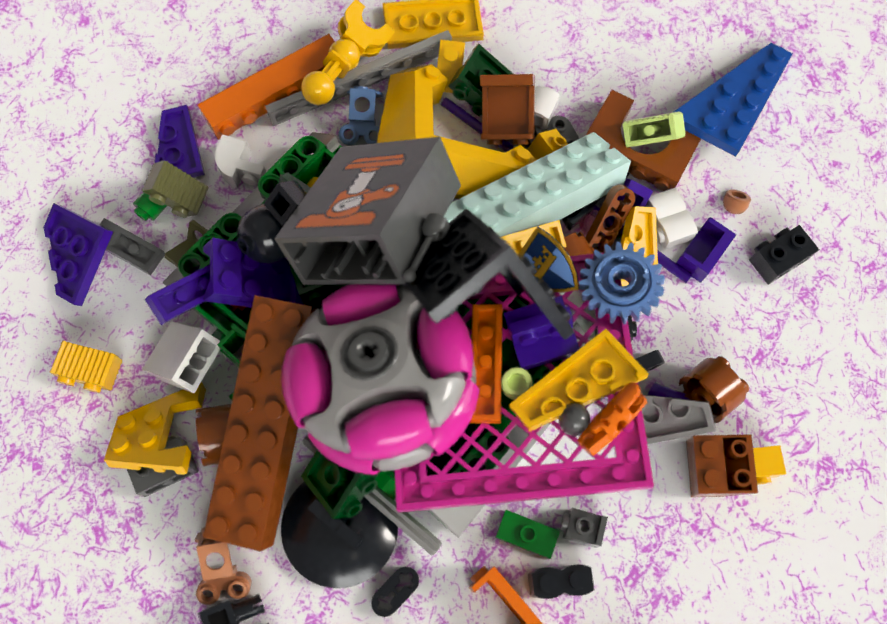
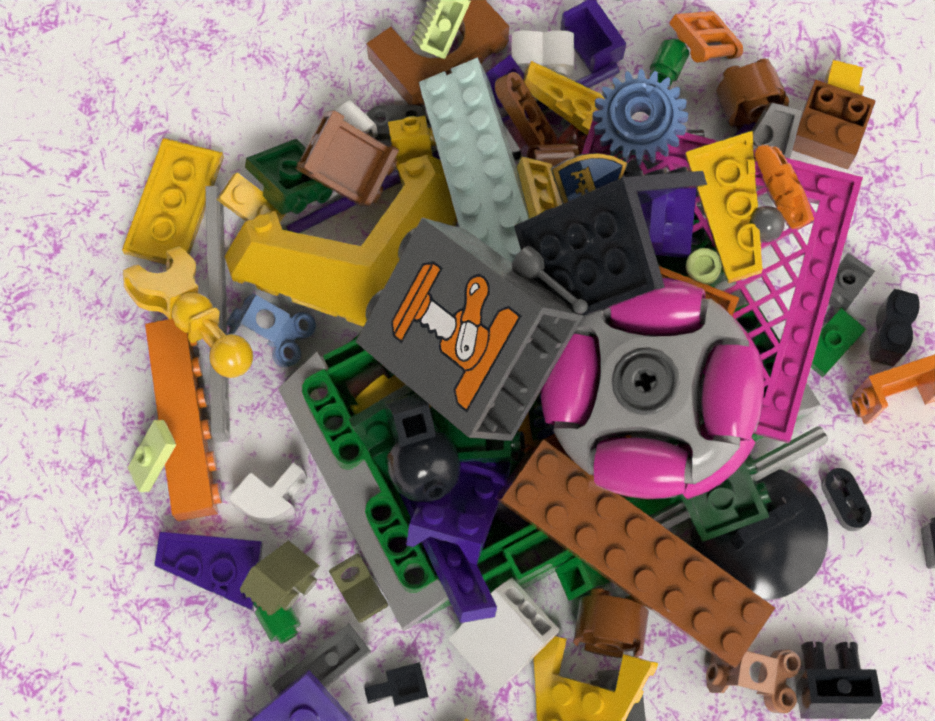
camera: 65 degrees left, 0 degrees up
none -> yellowish green plate [127,420,177,492]
none -> black plate [364,662,429,707]
none -> green brick [649,38,690,86]
none -> orange plate [669,11,743,63]

